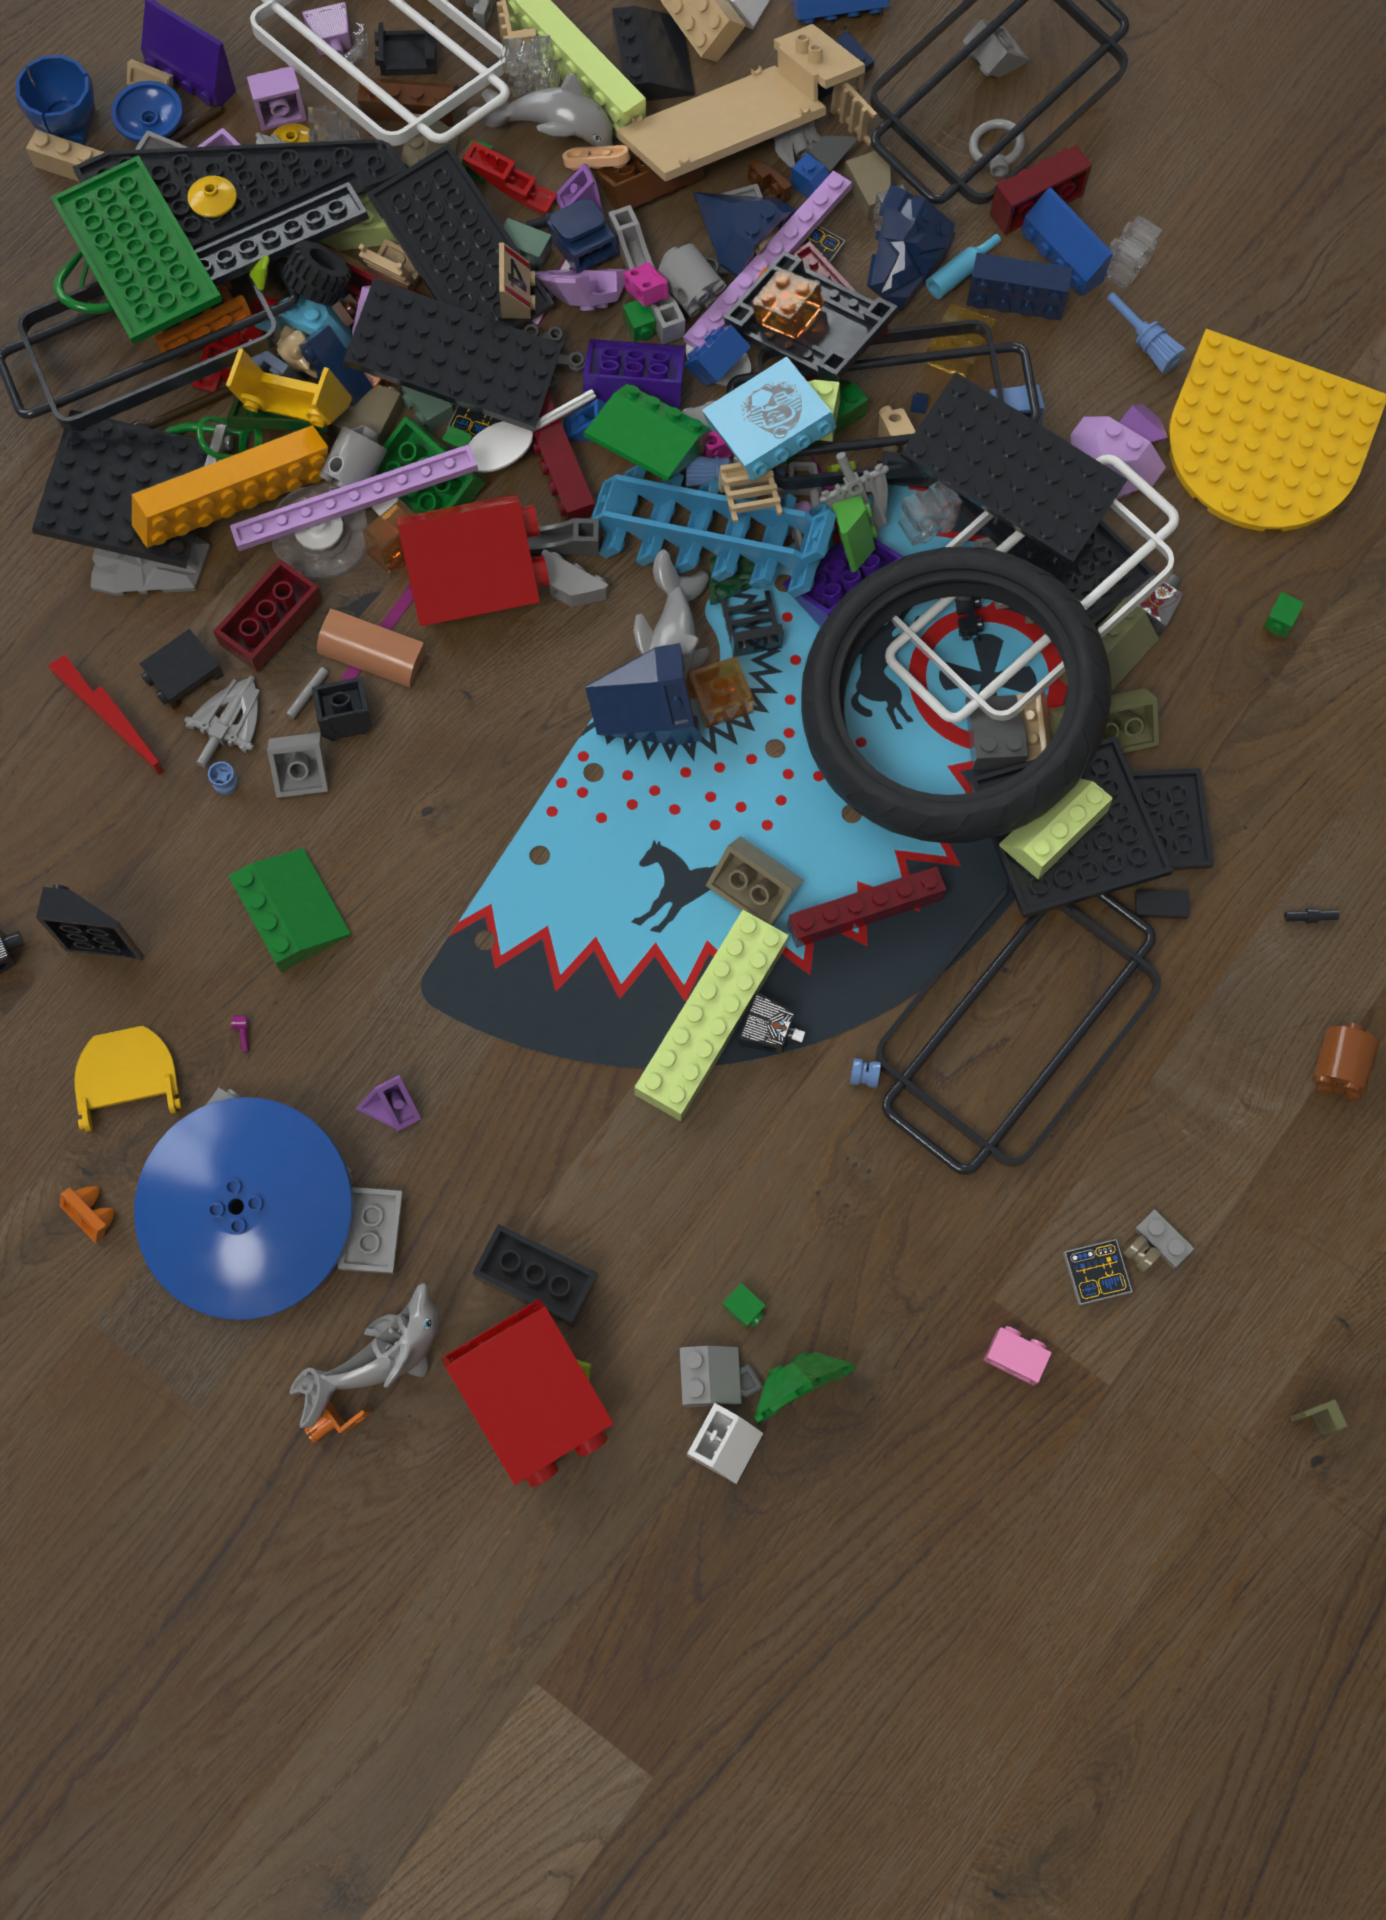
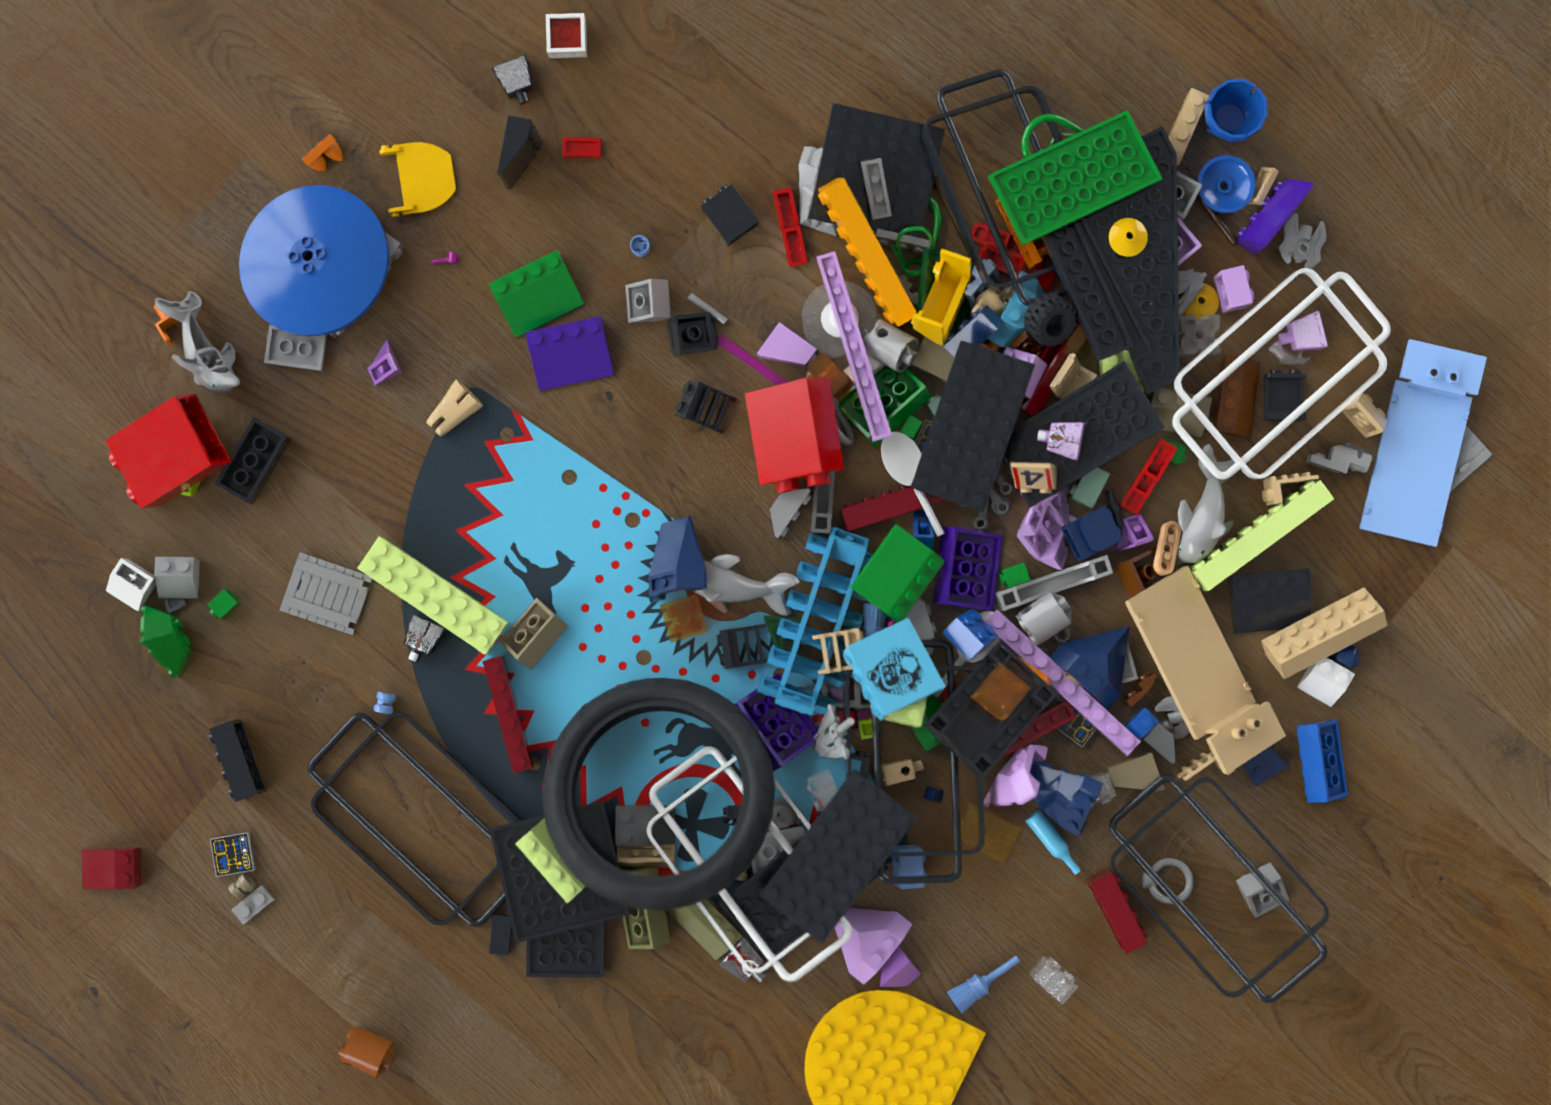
camera: 100 degrees right, 15 degrees up
red slope [48,654,164,775] -> none
light grey bar [184,675,261,768] -> none
dark red brick [213,559,323,673] -> none
lime slope [250,255,269,290] -> none
nougat brick [317,608,426,688] -> none
clear brick [500,35,561,97] -> none
dark pink piece [623,262,669,307] -> none
bright green slope [832,495,877,573] -> none
dark blue brick [966,252,1073,320] -> none
bright pink brick [983,1326,1052,1386] -> none
blue slope [1021,187,1113,296] -> none
green brick [1263,592,1304,638] -> none
black bar [1284,908,1339,924] -> none
olive panel [1290,1399,1347,1435] -> none
none -> dark red slope [81,847,141,889]
none -> black brick [209,719,266,802]
none -> light grey door [279,552,372,635]
none -> tan piece [426,379,483,437]
none -> dark purple slope [525,316,614,391]
none -> red tile [562,137,601,158]
none -> black plate [675,380,737,434]
none -> lavender slope [757,322,817,367]
none -> red slope [772,187,808,267]
none -> light grey plate [861,158,892,220]
none -> lavender wedge [984,744,1048,807]
none -> torso [1037,423,1085,461]
none -> light grey piece [1279,213,1326,269]

